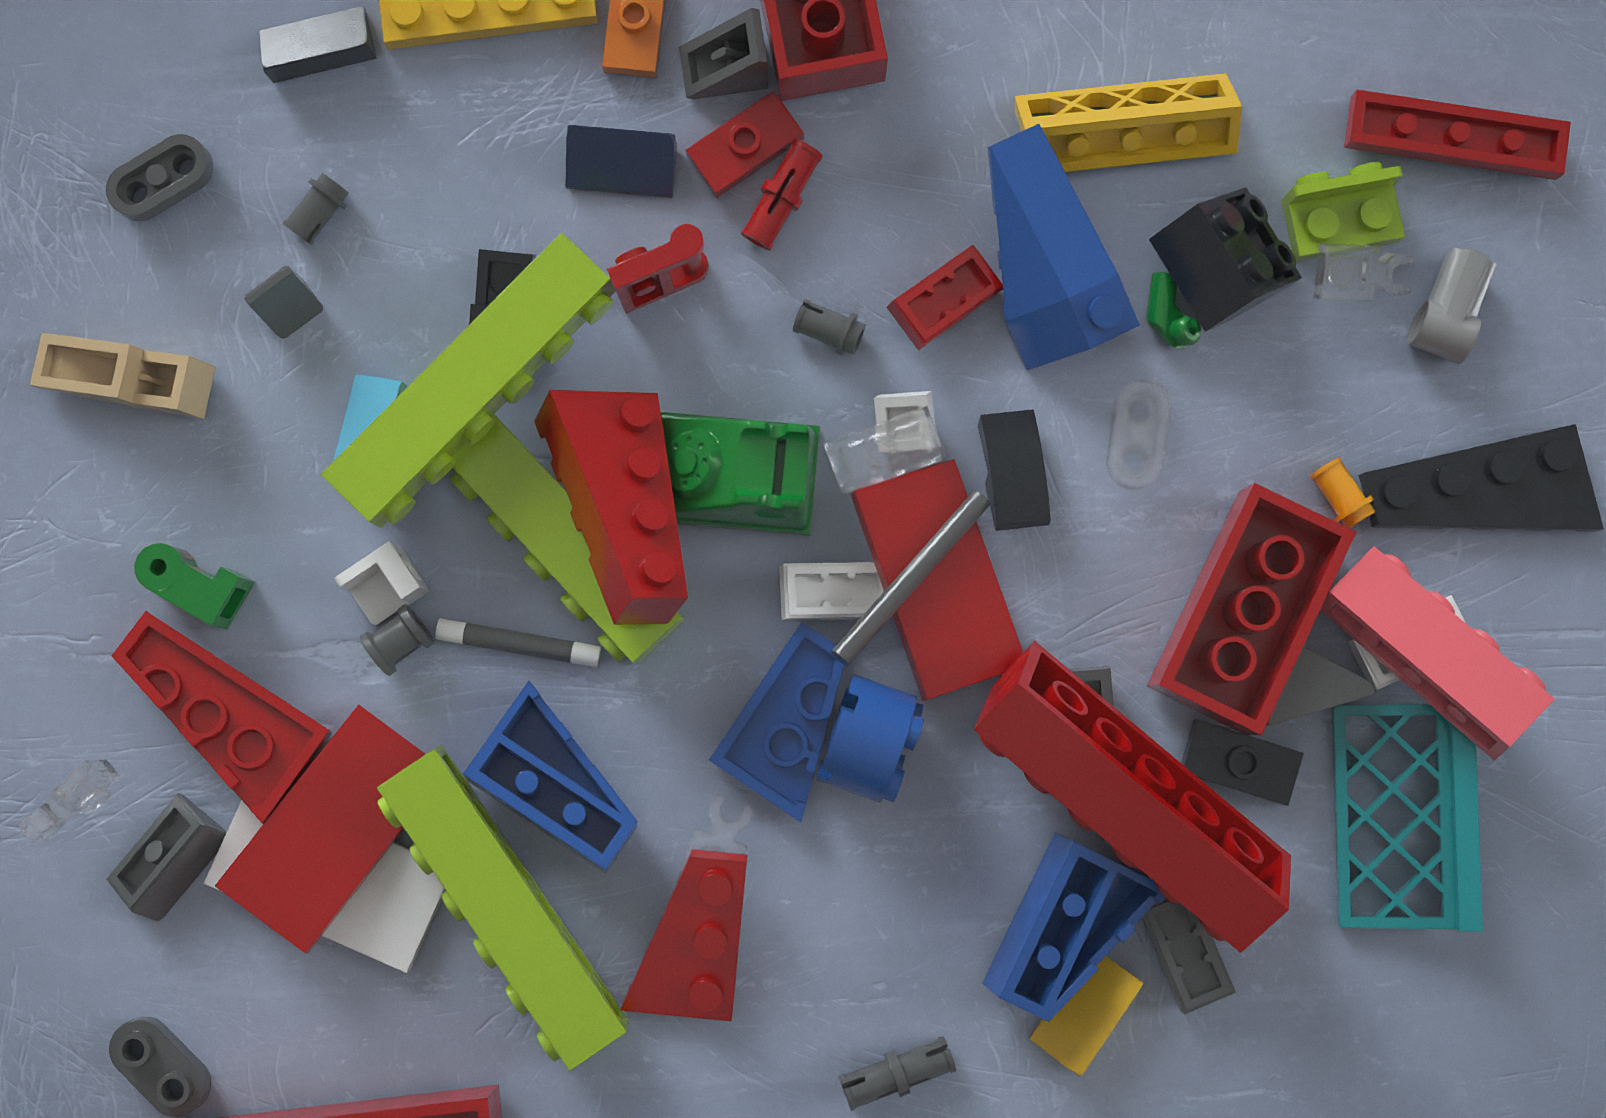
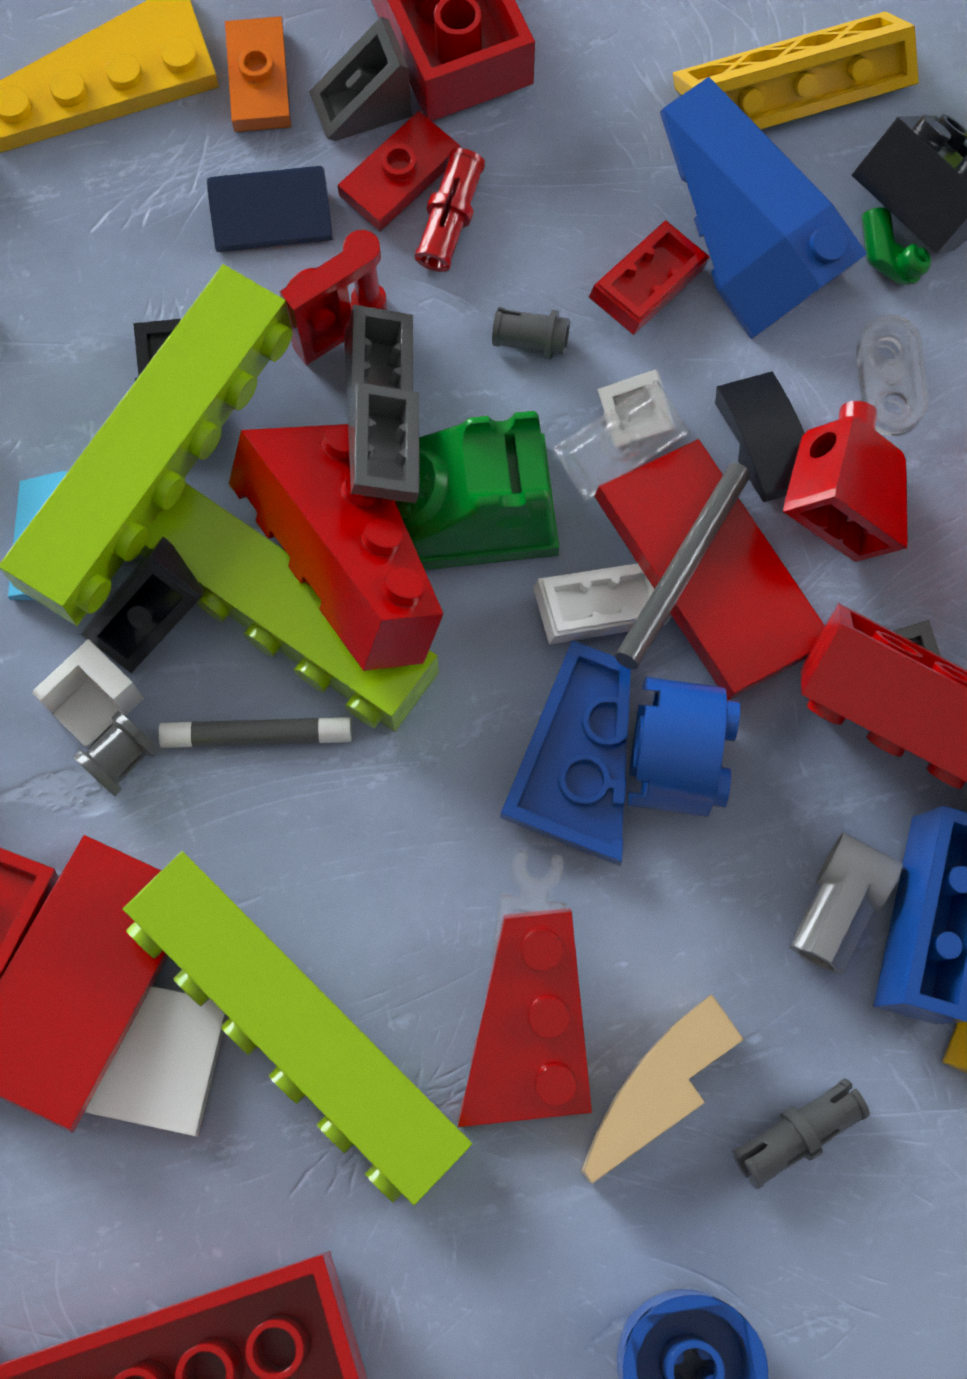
camera: 10 degrees left, 10 degrees down
blue wedge [463,681,638,874] -> none
none -> black slope [81,536,205,673]
none -> dark grey slope [344,305,419,503]
none -> tan slope [581,994,744,1183]
none -> red torso [783,401,908,562]
none -> light grey piece [789,832,903,975]

